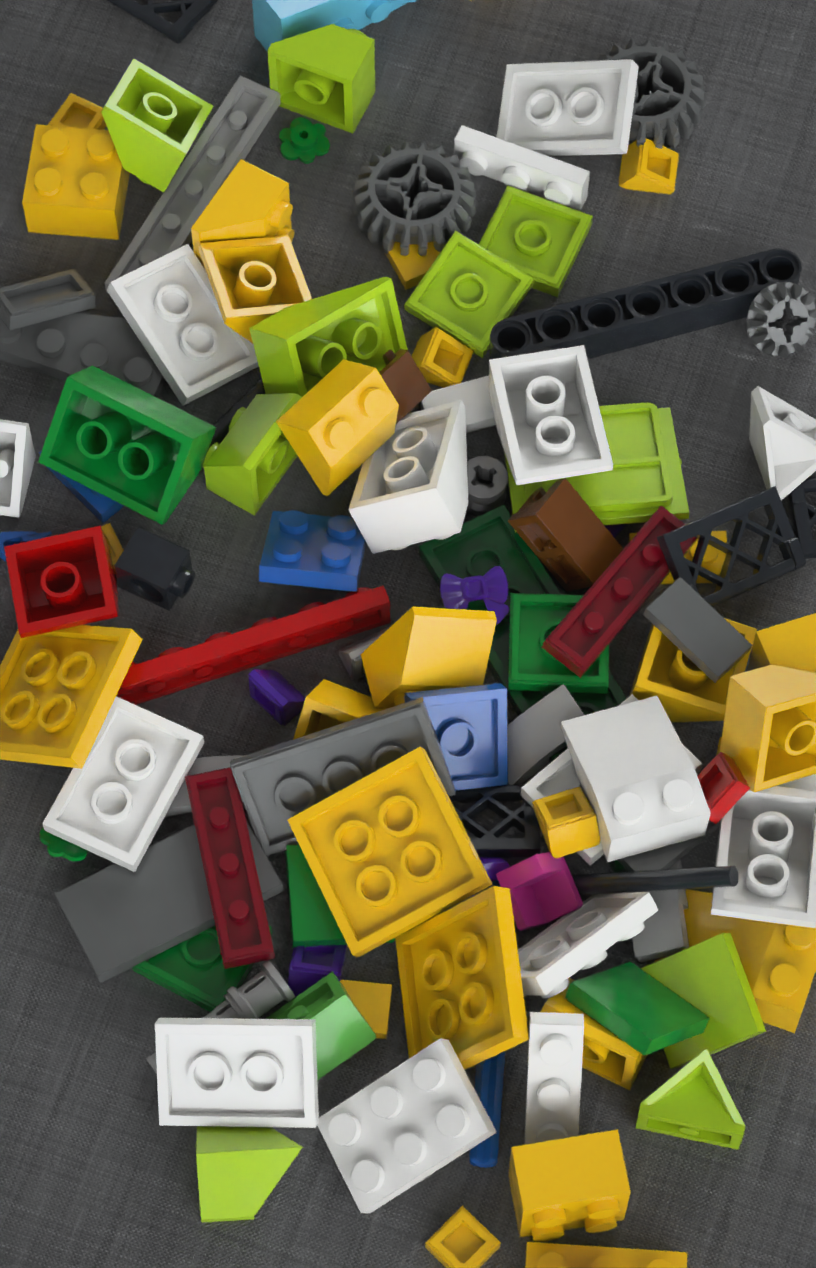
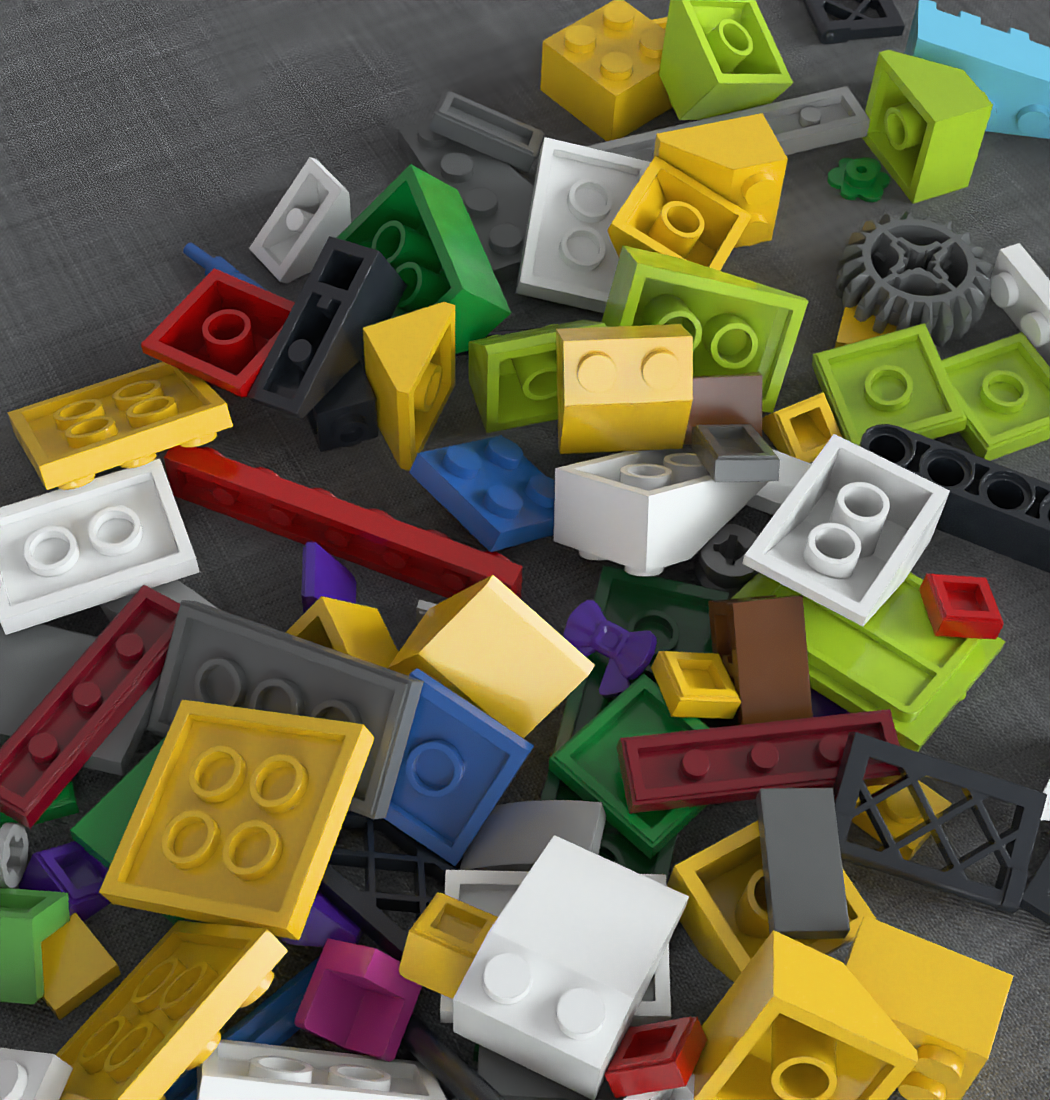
camera: 40 degrees right, 10 degrees down
none -> black slope [247,236,407,419]
none -> yellow slope [363,302,455,471]
none -> yellow tile [651,651,741,719]
none -> dark grey tile [691,424,780,482]
none -> red tile [919,573,1004,640]

